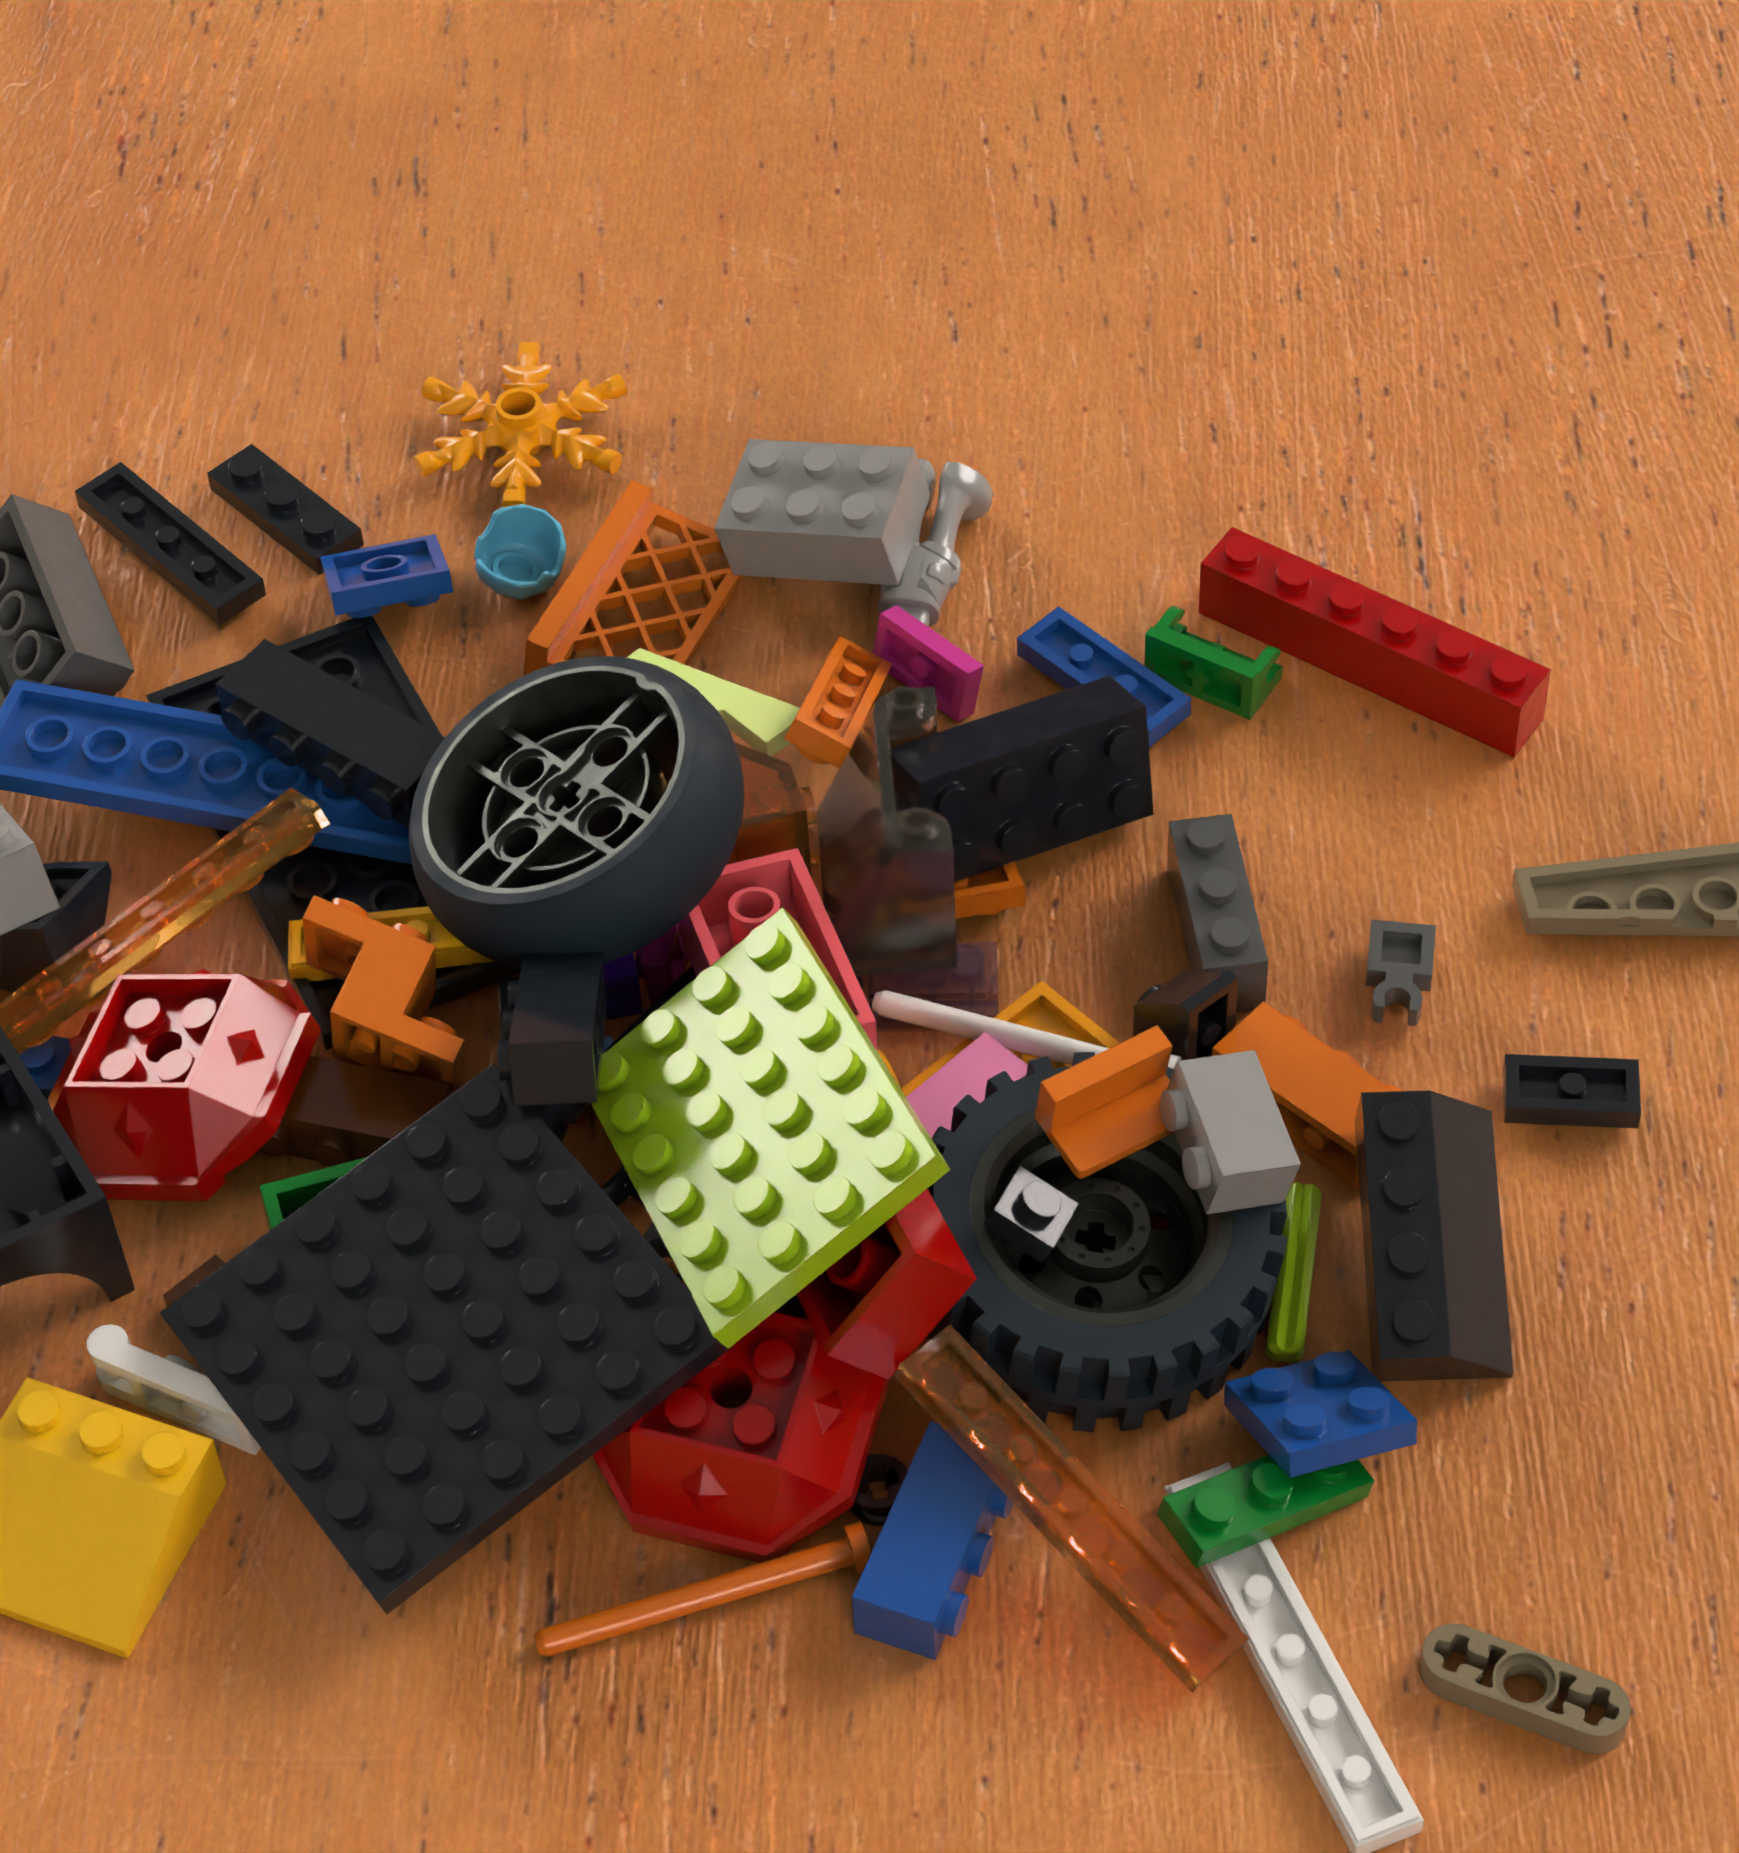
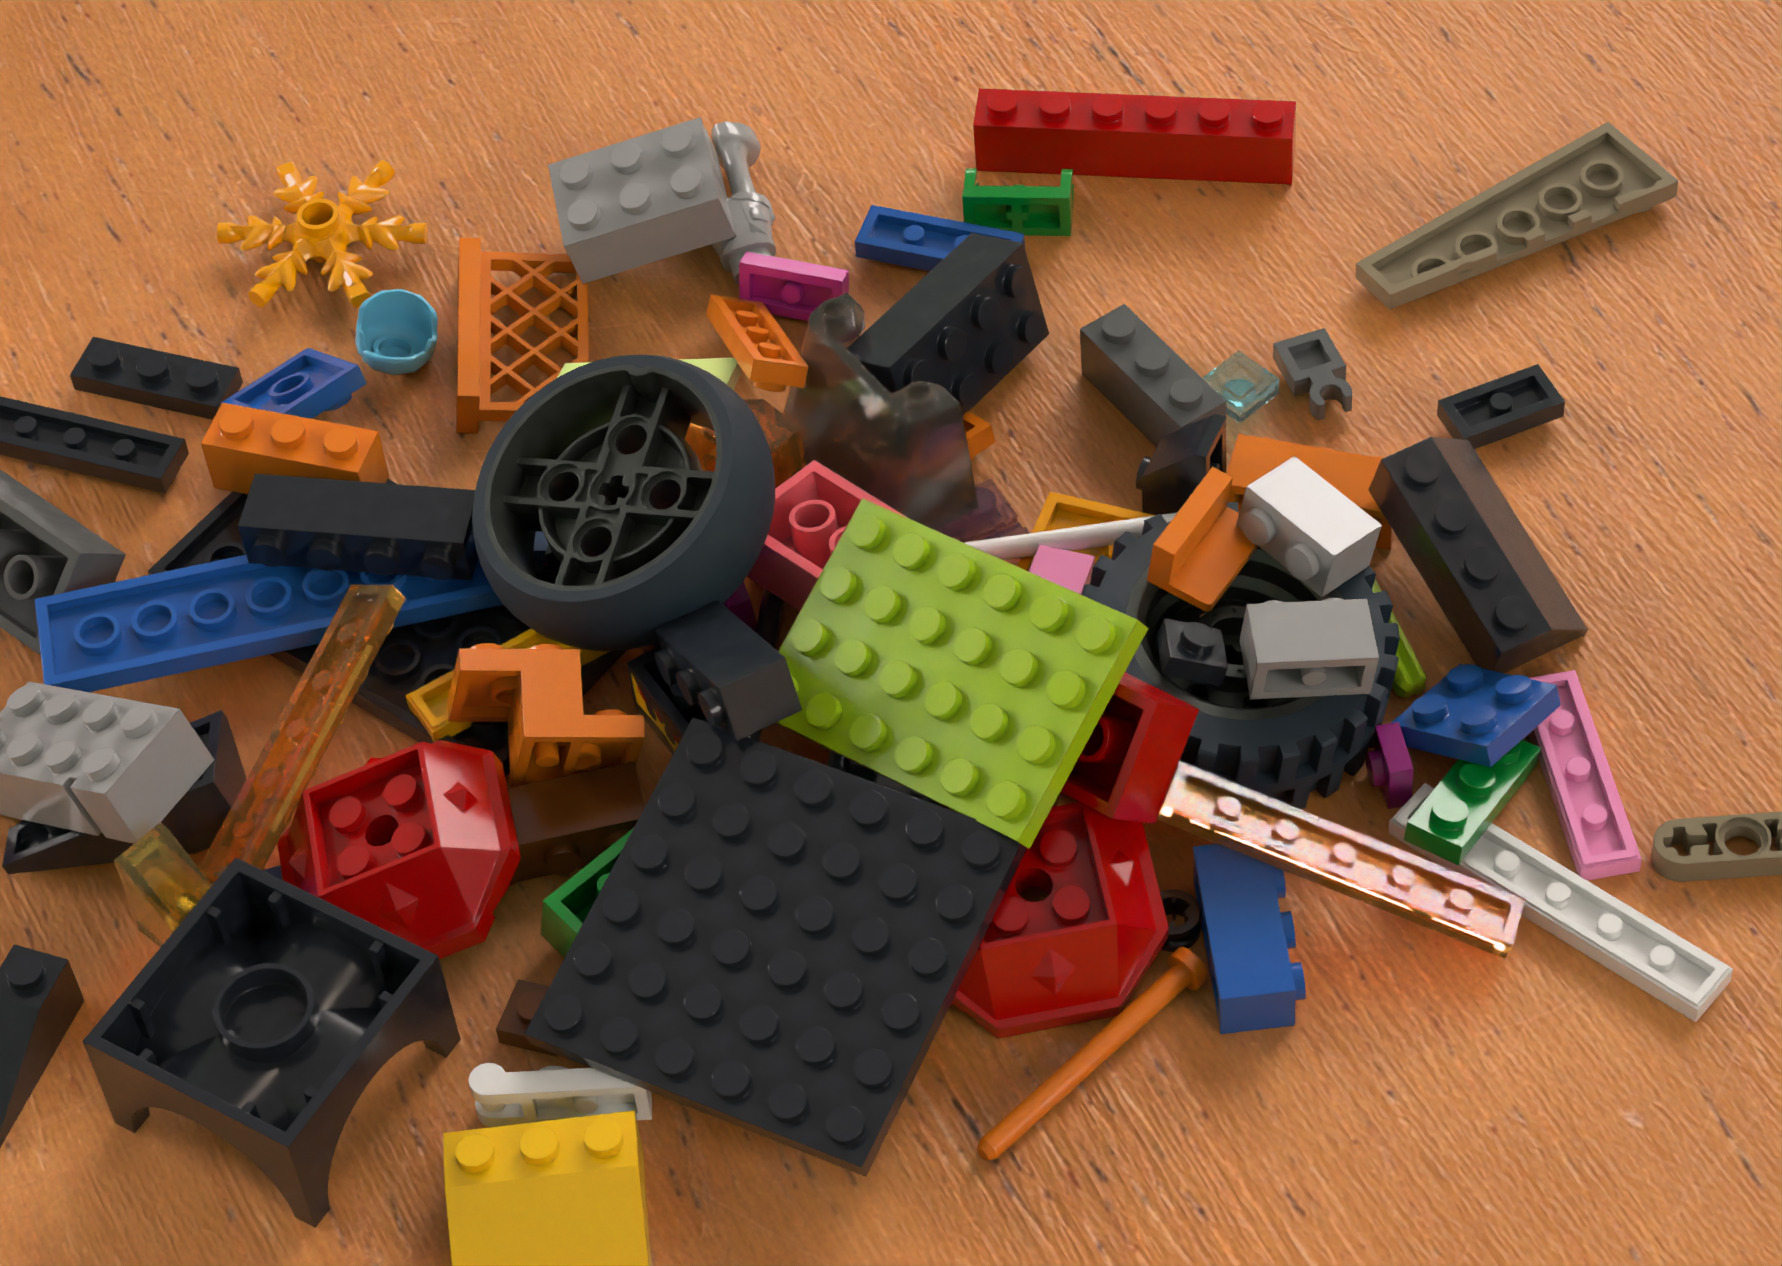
camera: 25 degrees left, 0 degrees up
none -> orange brick [201,403,389,494]
none -> clear light blue plate [1203,350,1279,423]
none -> light grey brick [1239,598,1379,699]
none -> magenta plate [1365,722,1414,809]
none -> bright pink tile [1530,670,1642,881]

